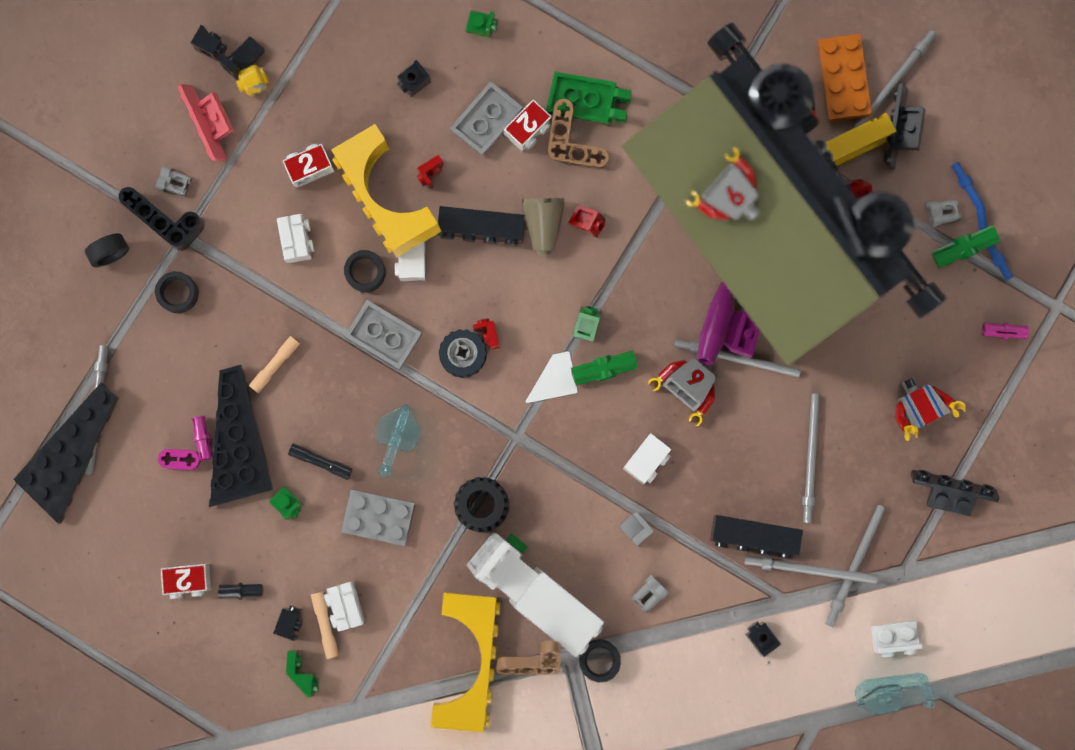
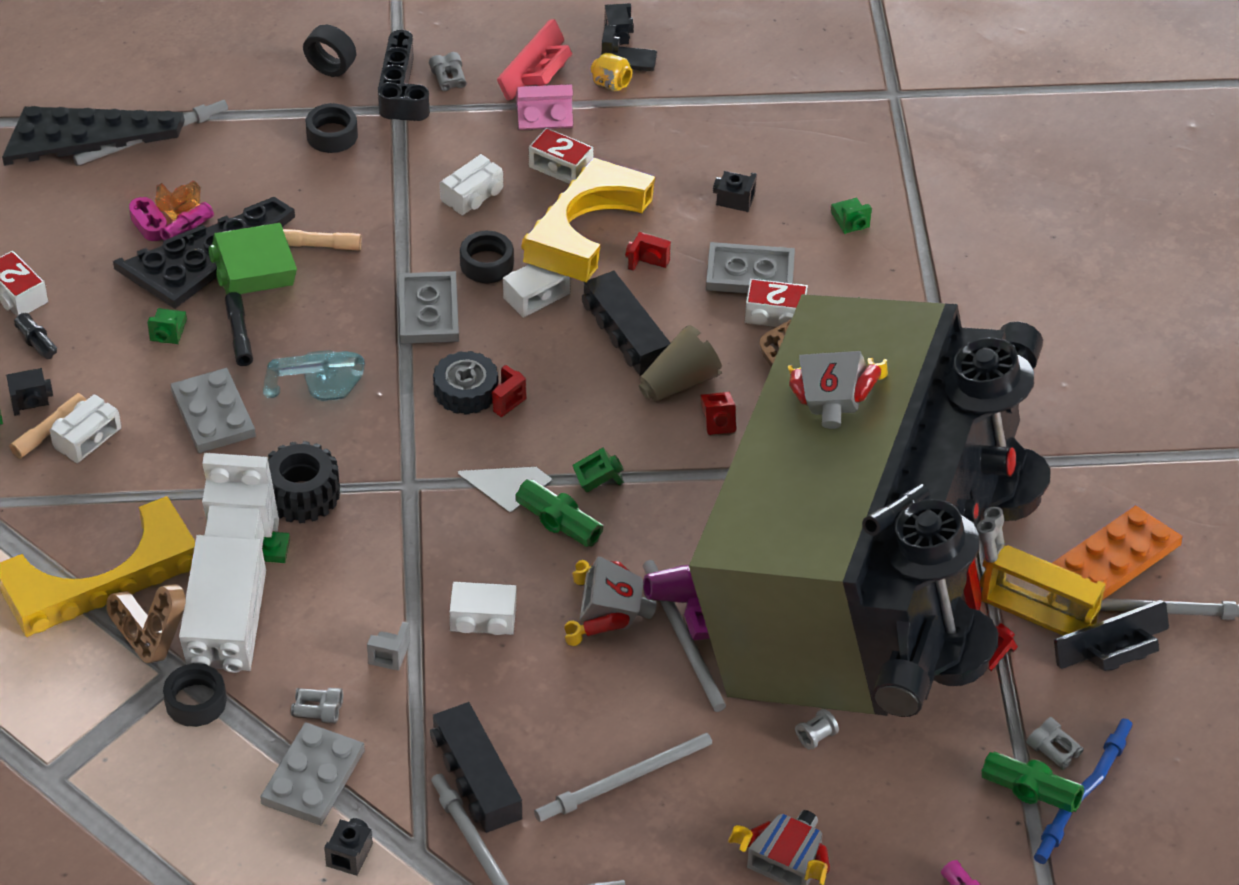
camera: 55 degrees right, 35 degrees down
none -> clear orange bracket [155,180,201,220]
none -> bright green brick [209,223,297,295]
none -> light grey plate [260,722,365,826]
none -> bright pink bracket [516,84,573,130]
none -> light grey bush [795,708,839,750]

